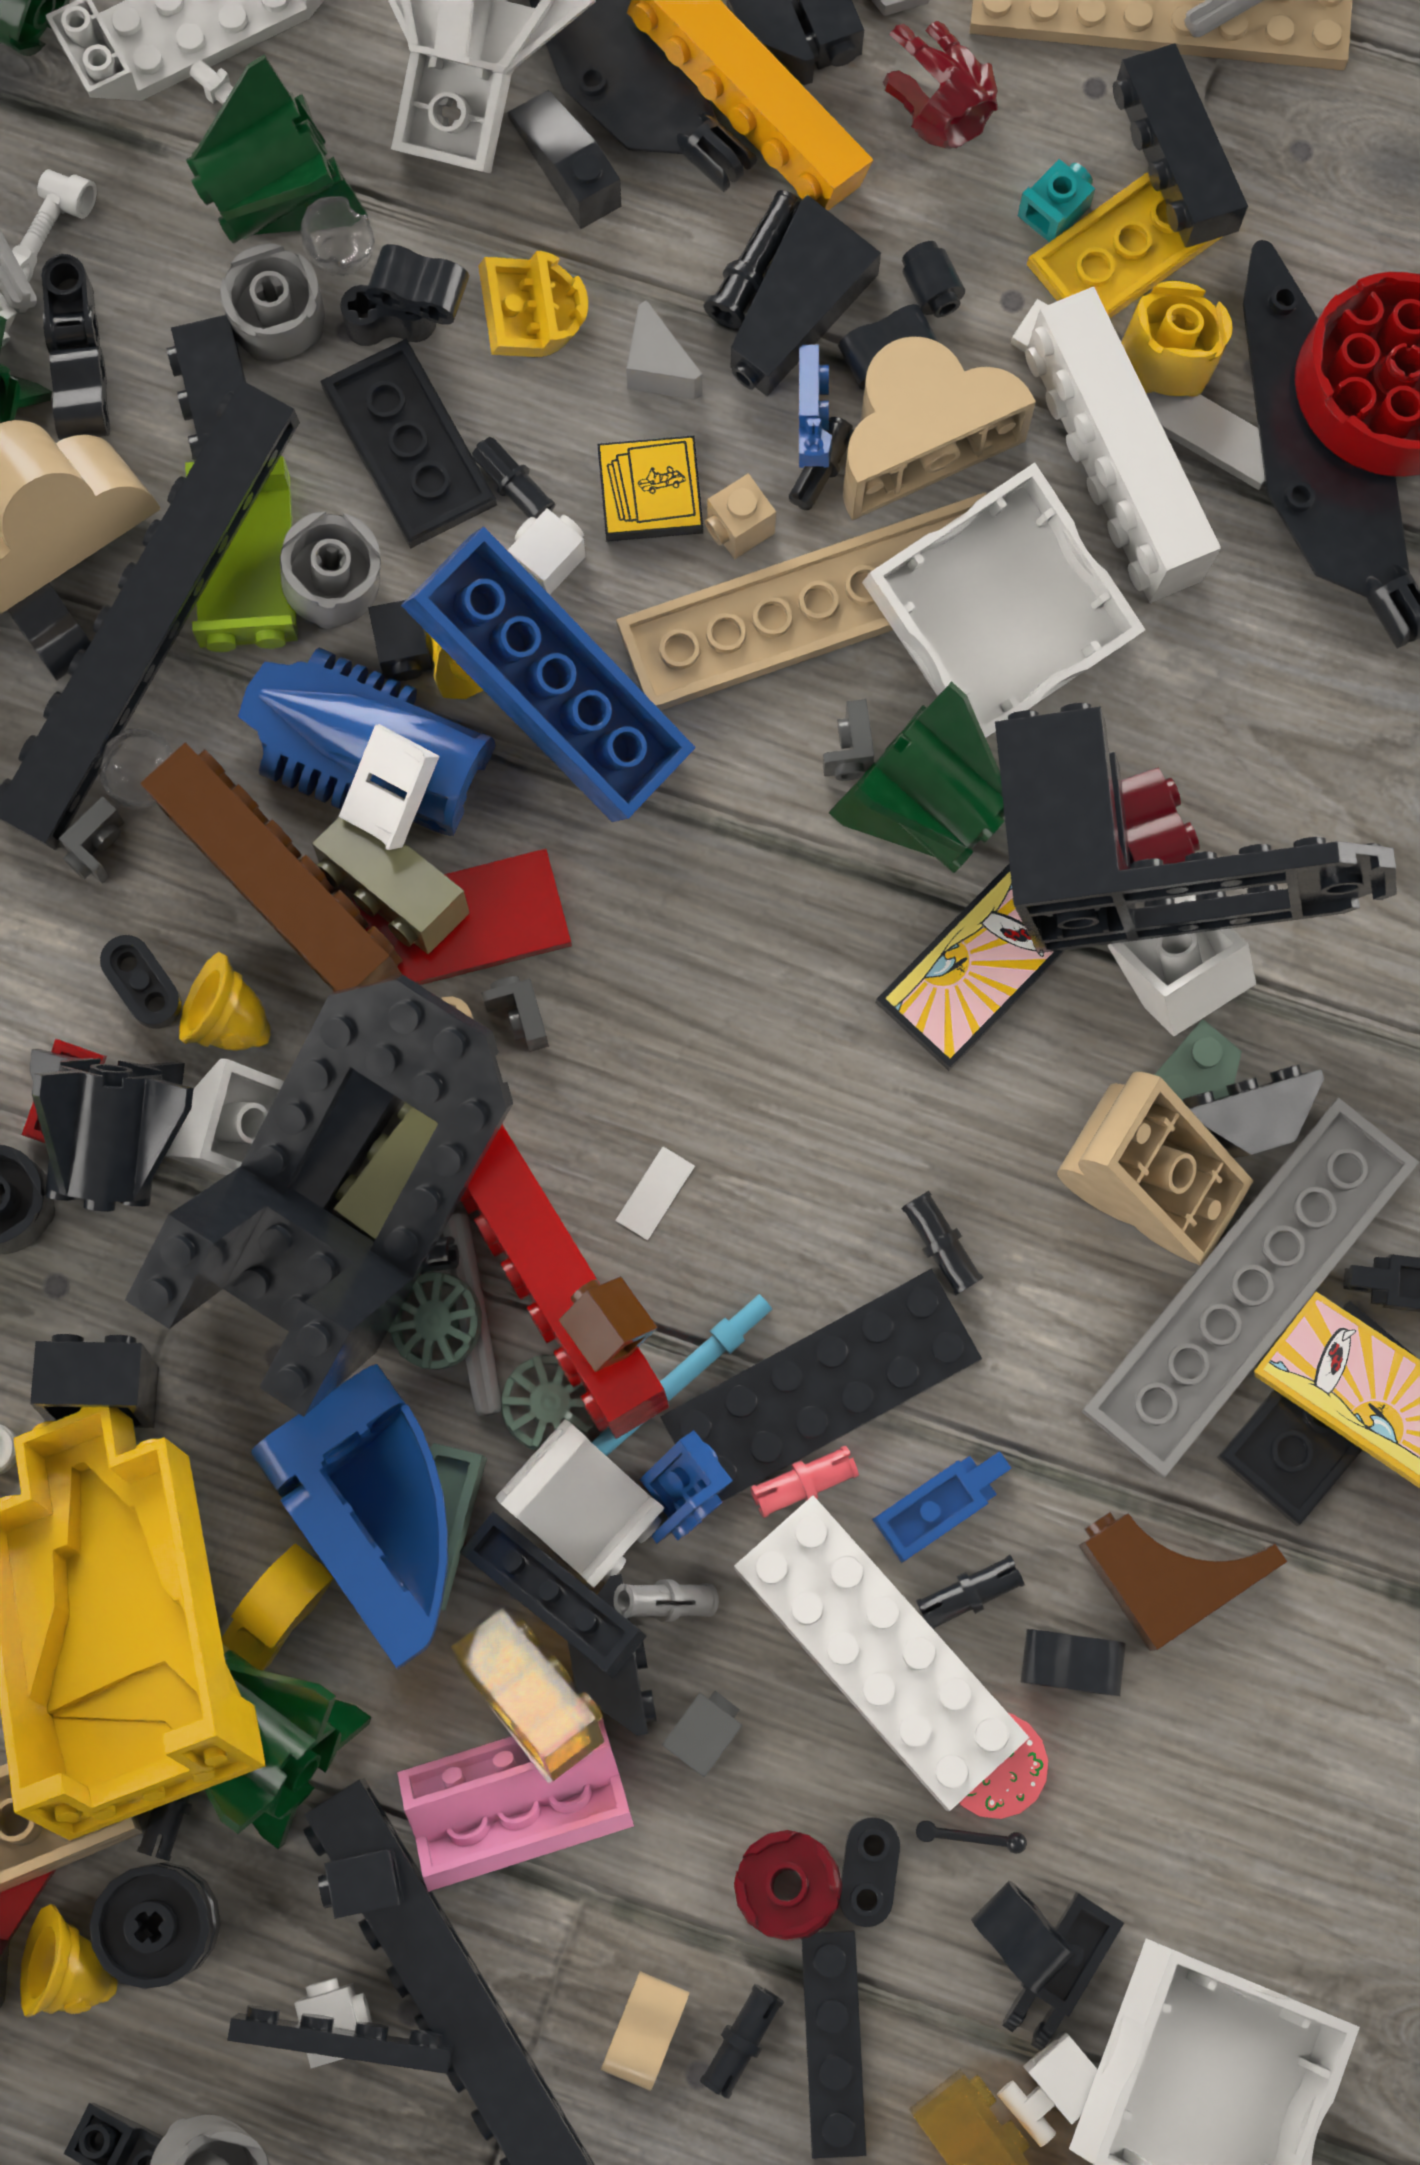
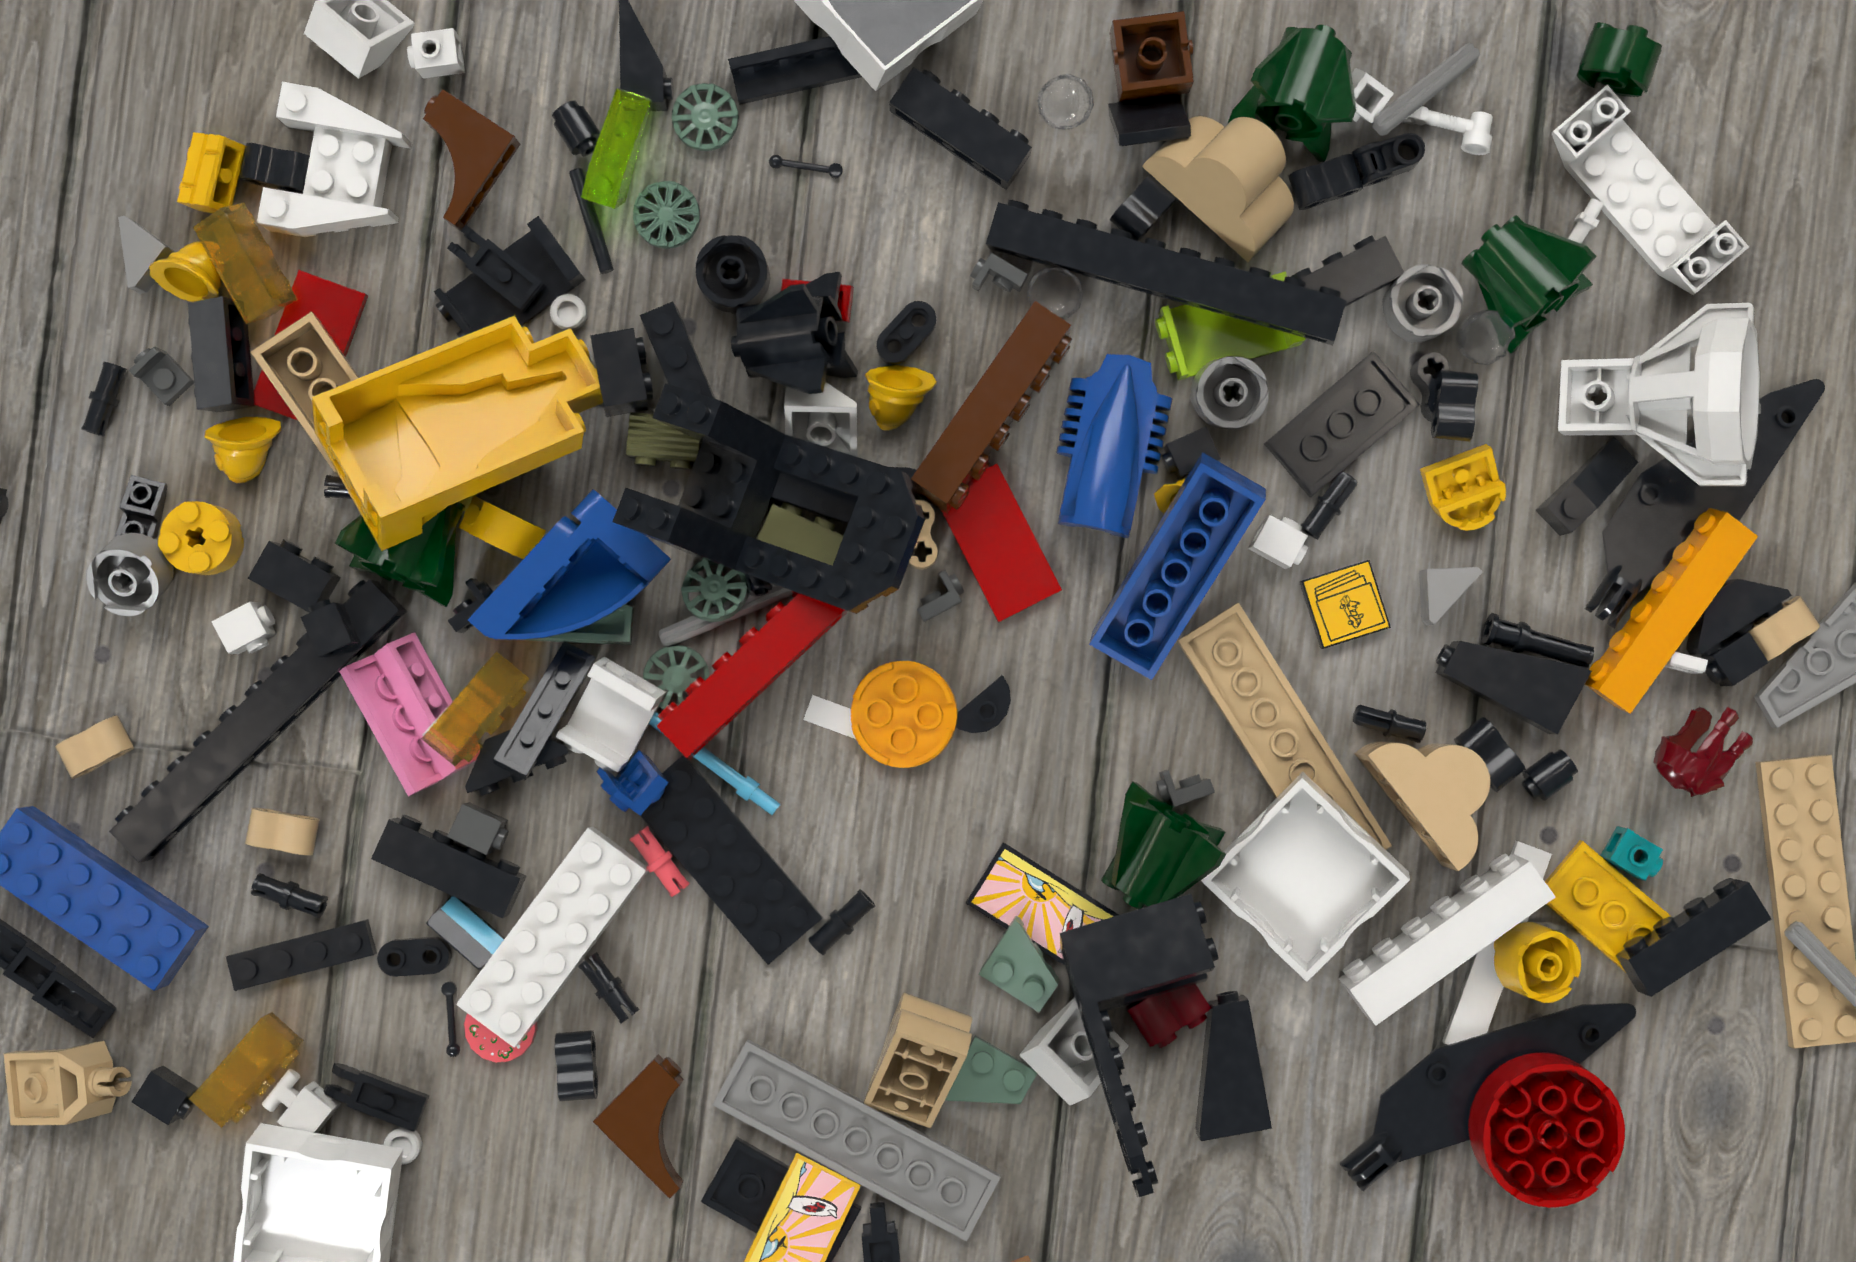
camera: 80 degrees right, 10 degrees up
black wheel [89,1862,221,1989] -> none
black plate [227,2005,454,2074] -> none
olive brick [312,817,470,954] -> none
white piece [339,724,439,850] -> none
reddish brown brick [559,1276,658,1372] -> none
light grey pin [614,1579,719,1622] -> none
tan brick [705,473,776,560] -> none
dark red tile [734,1830,842,1942] -> none
hinge [799,345,832,468] -> none
blue hinge [872,1451,1012,1564] -> none
black axle [971,1881,1076,1994] -> none
slope [1182,1064,1324,1158] -> none
none -> yellow brick [158,501,244,575]
none -> black brick [248,539,341,613]
none -> black brick [371,815,527,918]
none -> white tile [384,1127,422,1165]
none -> slope [426,896,505,970]
none -> black bracket [448,578,494,633]
none -> olive brick [626,412,702,470]
none -> black brick [640,301,715,399]
none -> light orange tile [851,661,958,768]
none -> black plate [956,675,1011,733]
none -> sand green wing [979,916,1060,1012]
none -> black slope [1195,991,1272,1141]
none -> white tile [1665,652,1708,674]

